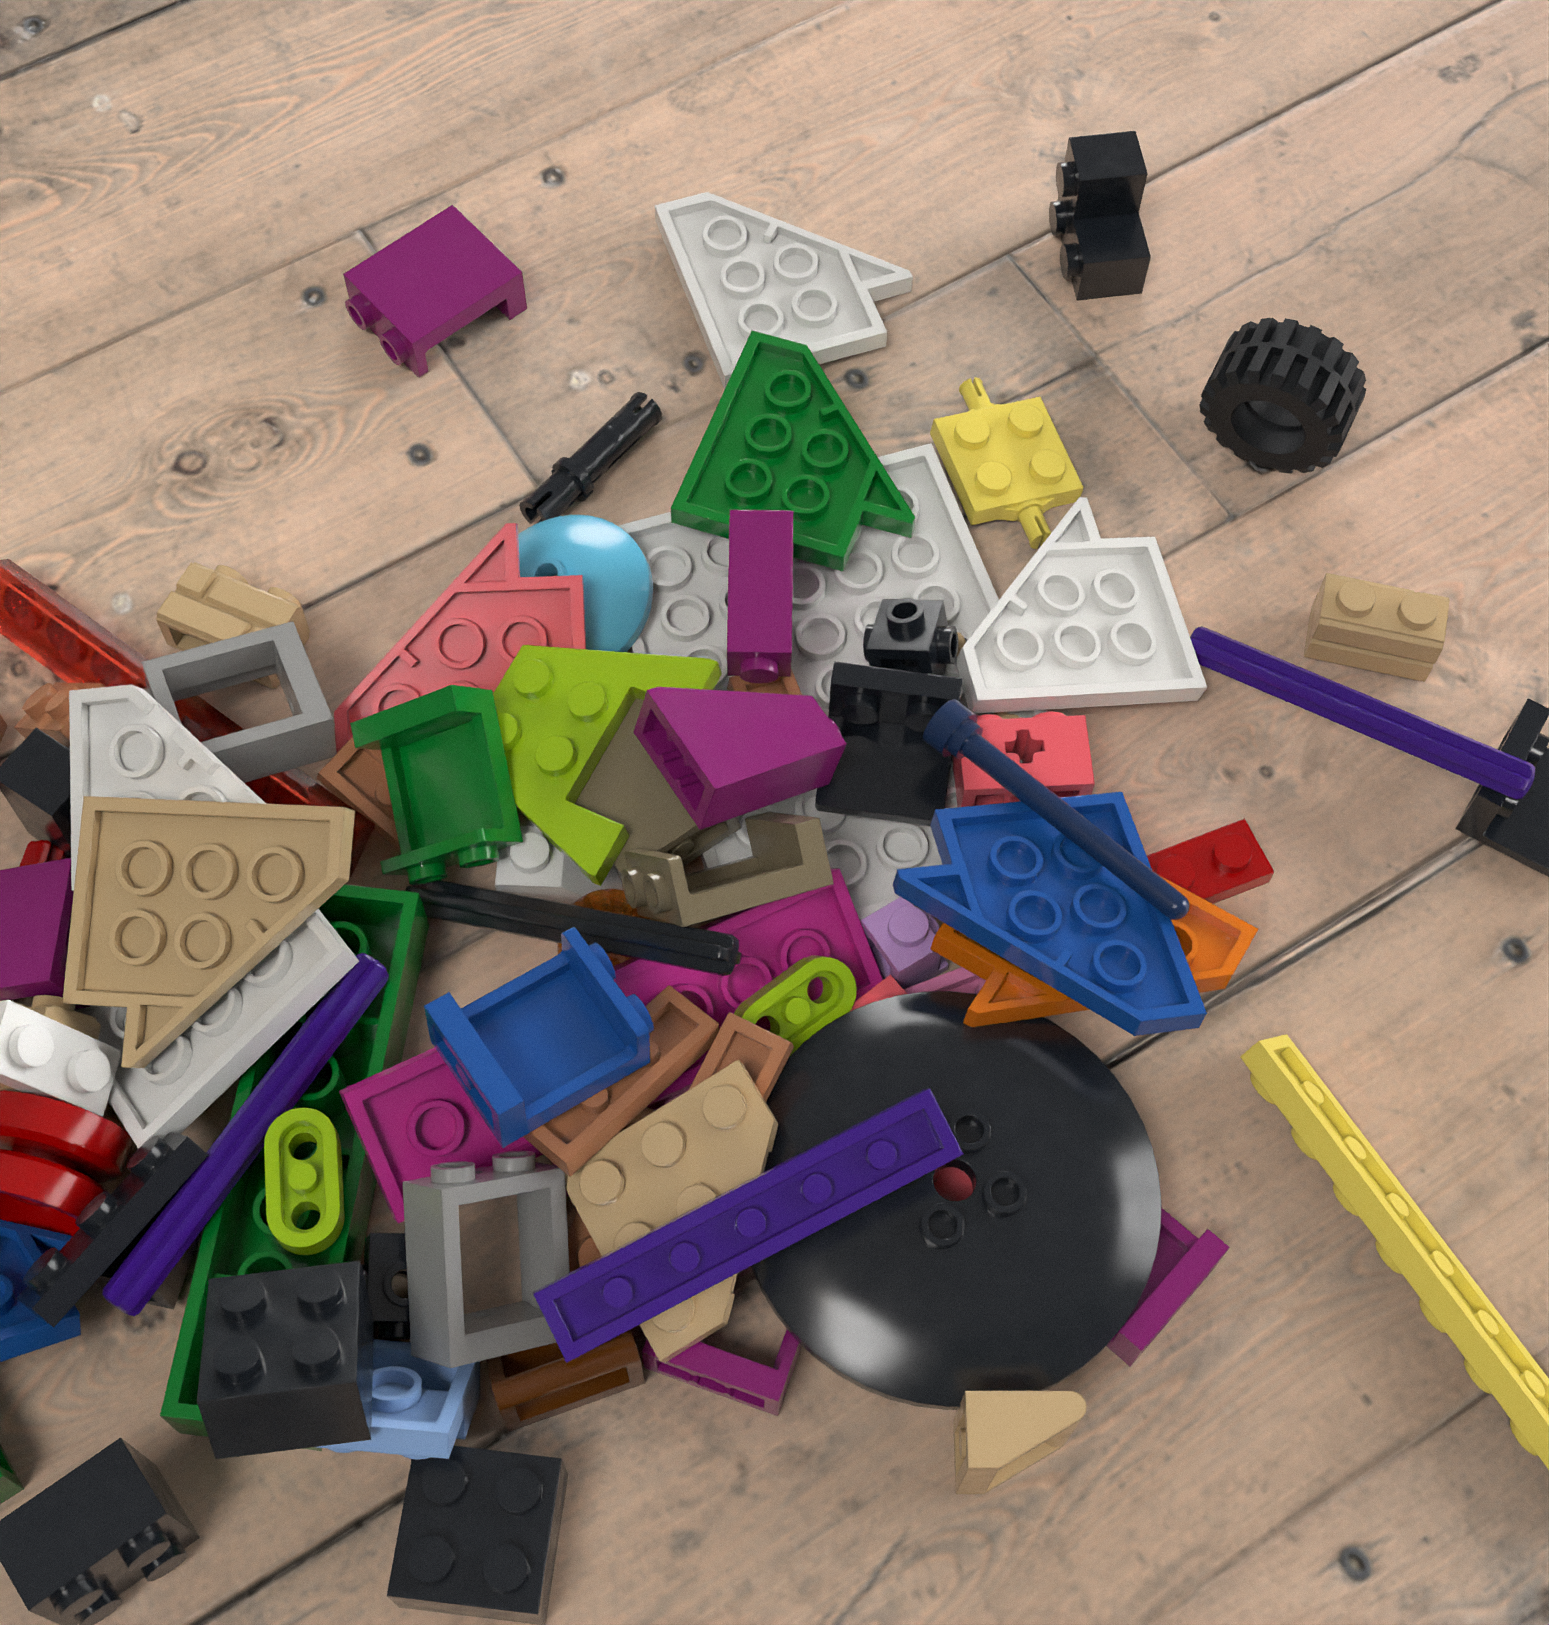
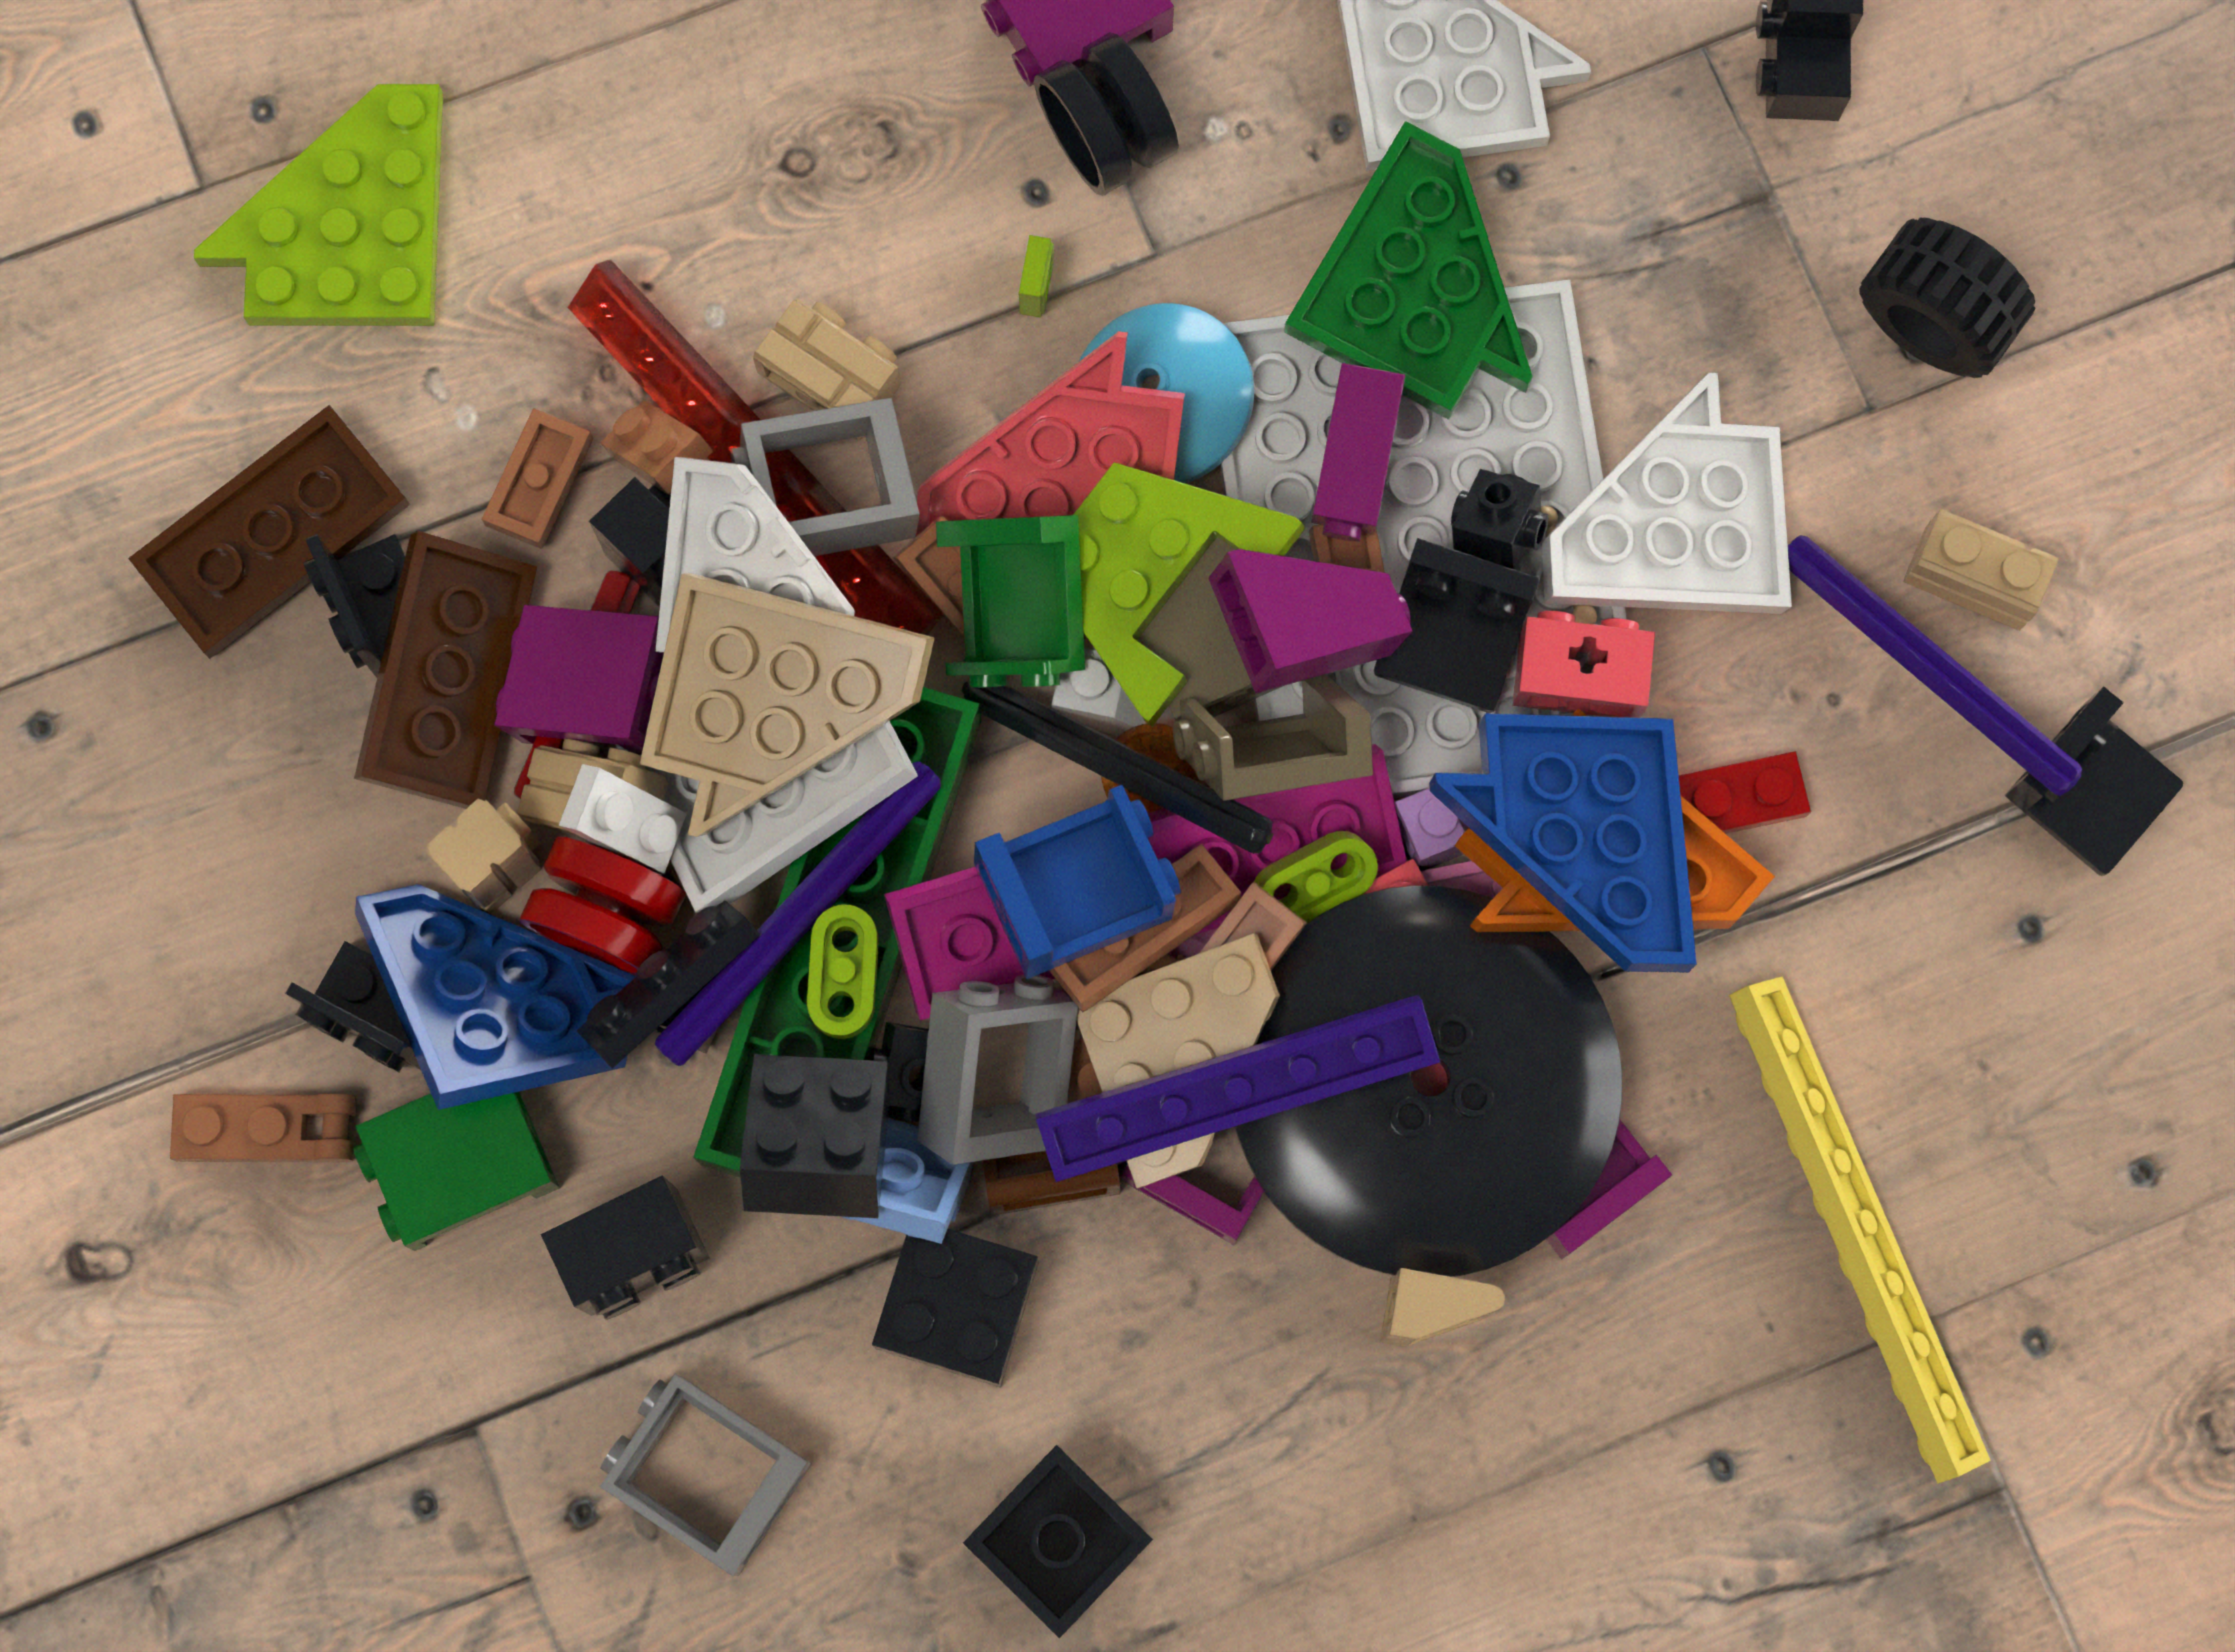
camera: 10 degrees right, 15 degrees up
black pin [519,392,662,524] -> none
dark blue piece [923,699,1189,920] -> none
light yellow plate [930,377,1084,549] -> none
none -> lime tile [1019,235,1054,318]
none -> black wheel [1034,32,1179,196]

